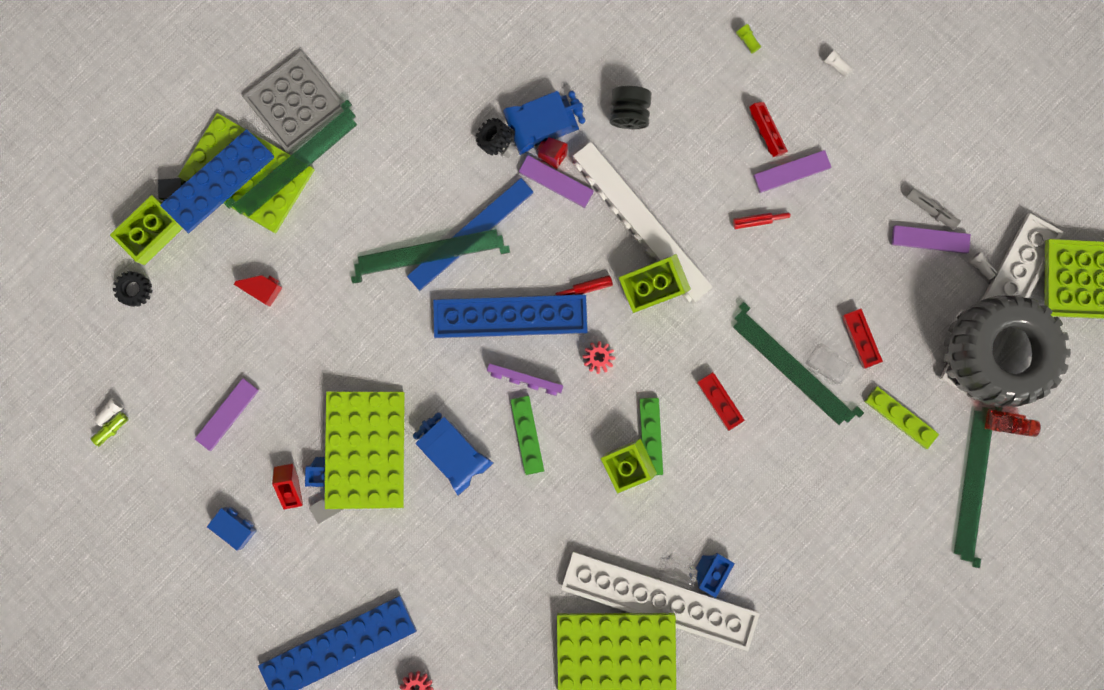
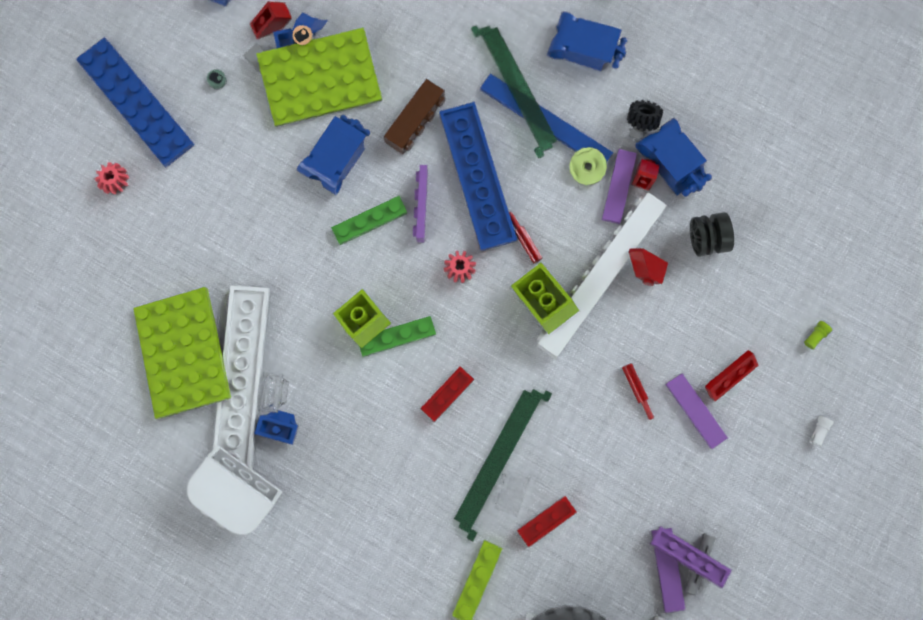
camera: 75 degrees right, 5 degrees down
none -> white brick [187,446,282,535]
none -> sand green tile [207,69,227,89]
none -> blue slope [291,12,328,38]
none -> light nougat tile [293,25,313,45]
none -> reddish brown brick [383,78,446,155]
none -> blue piece [547,12,627,71]
none -> yellowish green plate [569,147,607,185]
none -> red slope [629,248,668,286]
none -> medium lavender tile [650,526,732,588]

